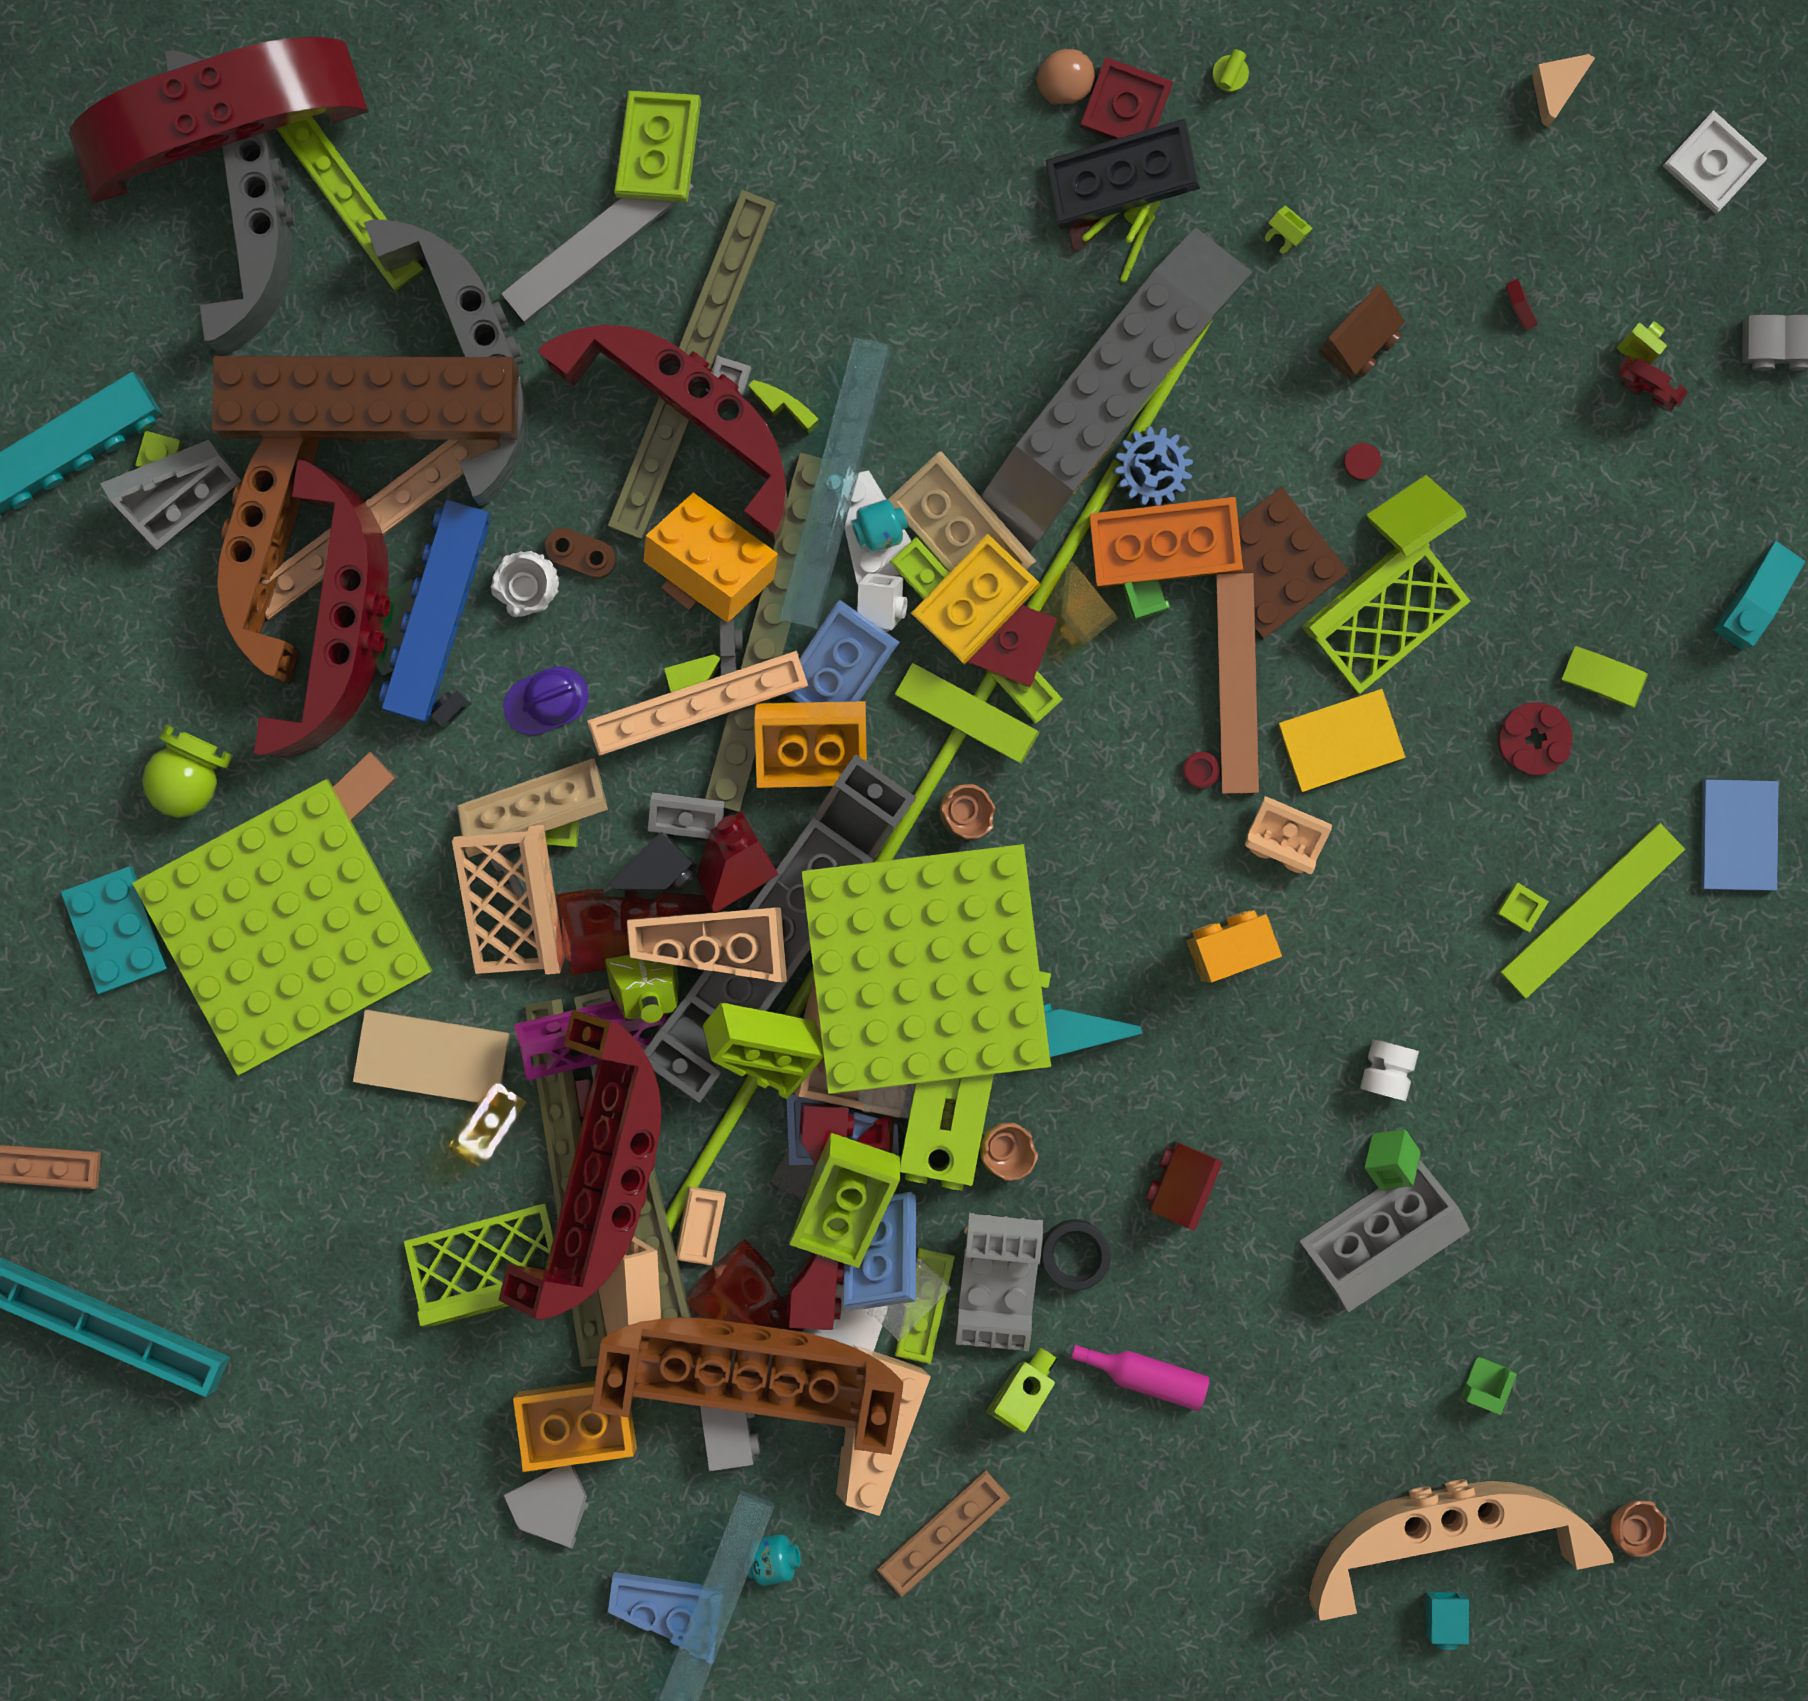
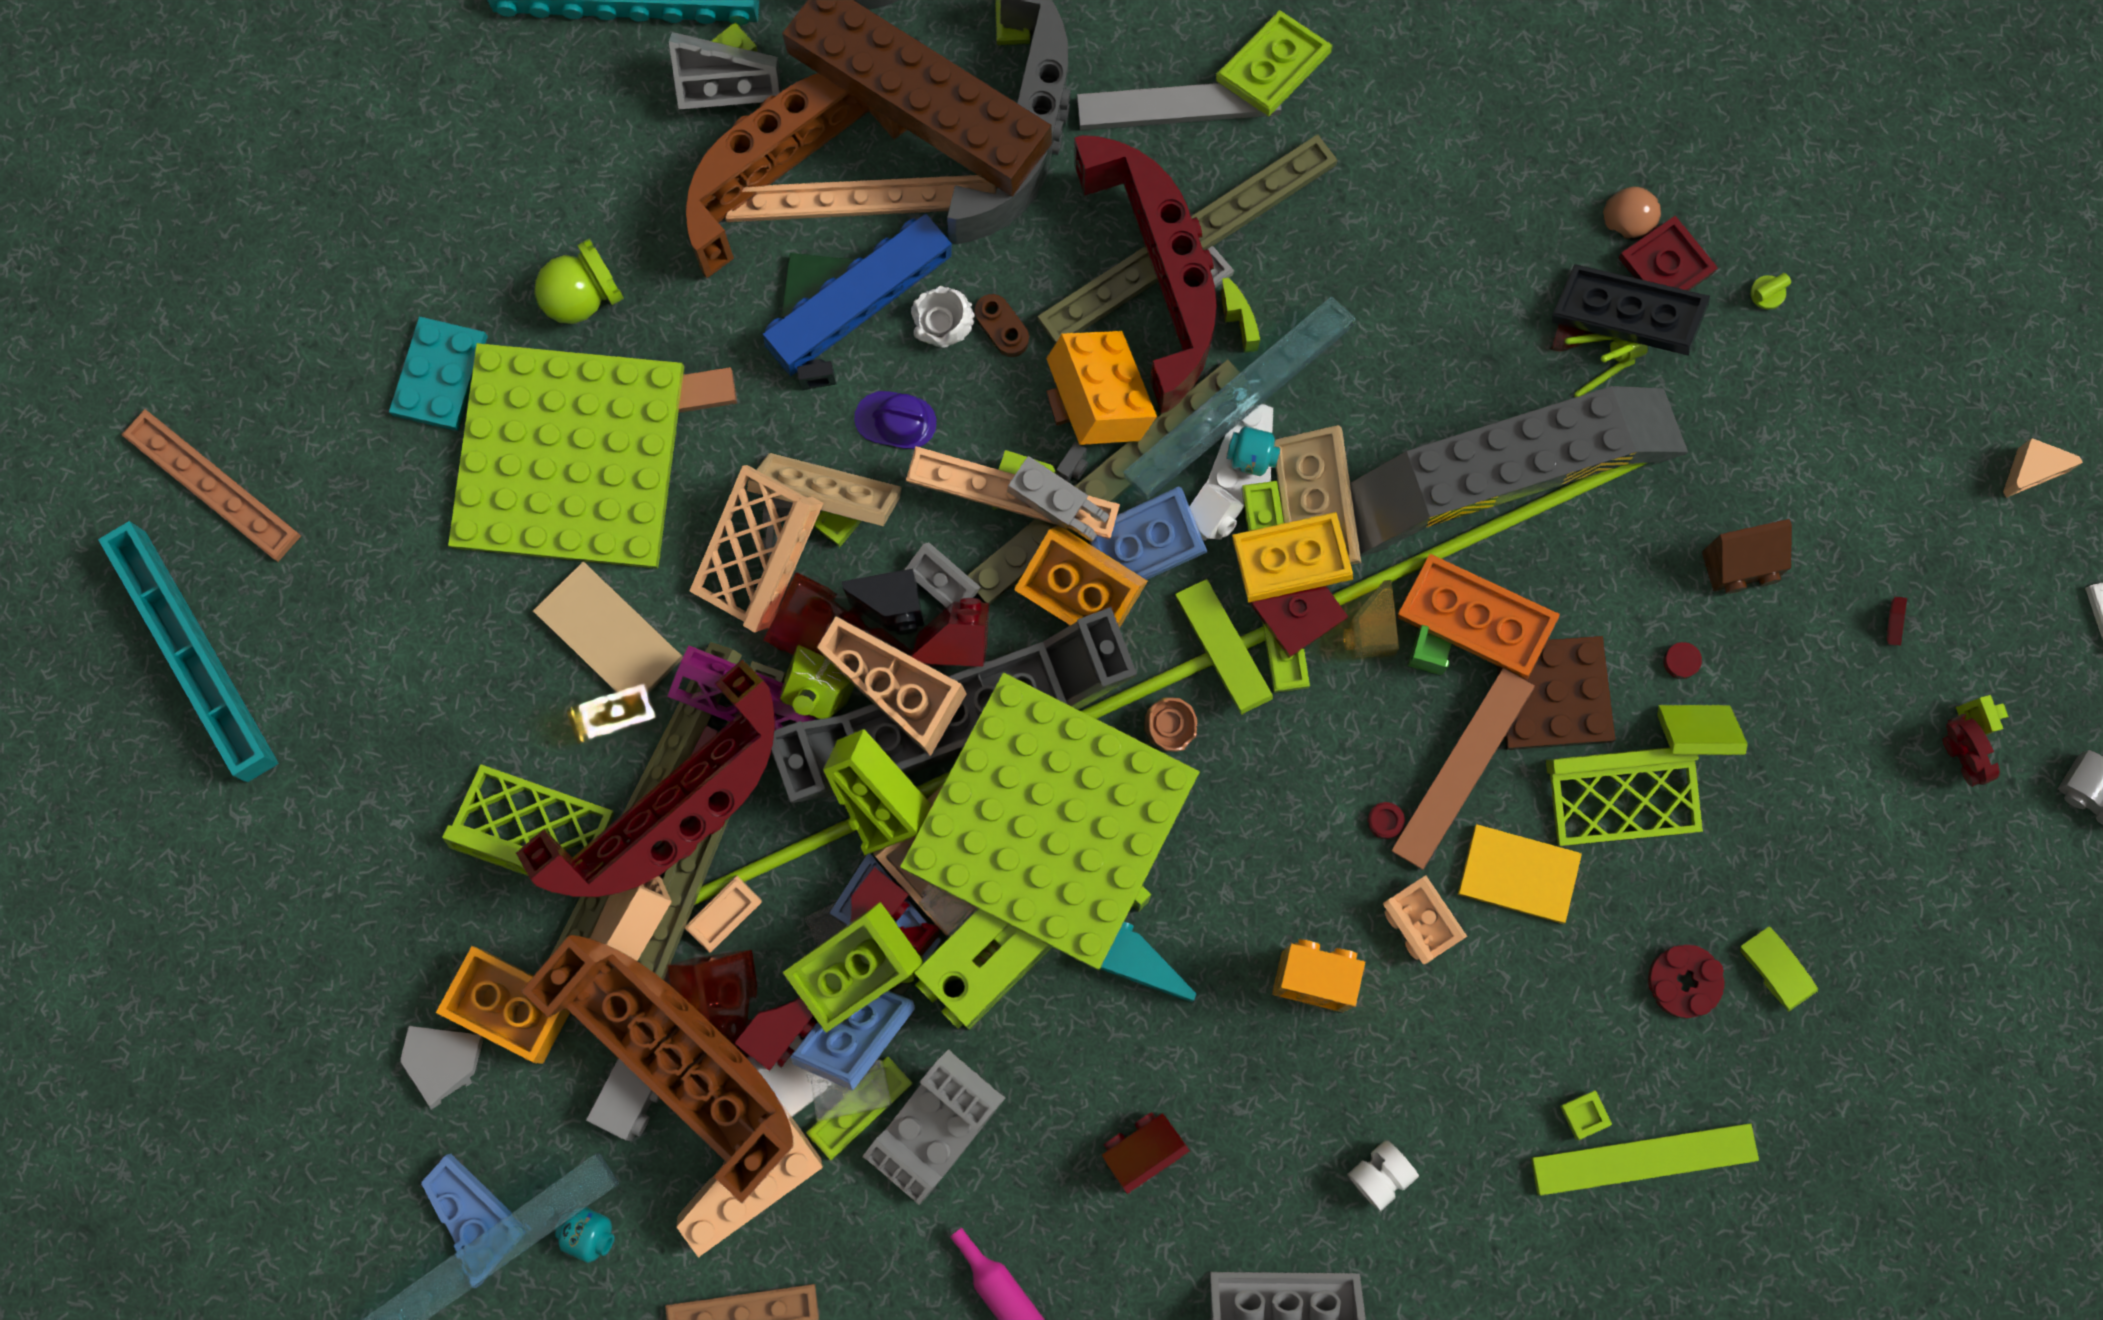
camera: 35 degrees right, 10 degrees down
dark red slope [254,460,391,758] -> none
nougat hair [980,1122,1038,1181] -> none
lime torso [985,1347,1058,1433] -> none
black tyre [1041,1219,1111,1291] -> none
medium blue gear [1112,427,1193,506] -> none
lime tile [1265,205,1313,254] -> none
bright green panel [1365,1129,1420,1190] -> none
medium blue tile [1701,780,1779,891] -> none
teal slope [1712,541,1805,650] -> none
none -> light grey hinge [1007,456,1109,541]

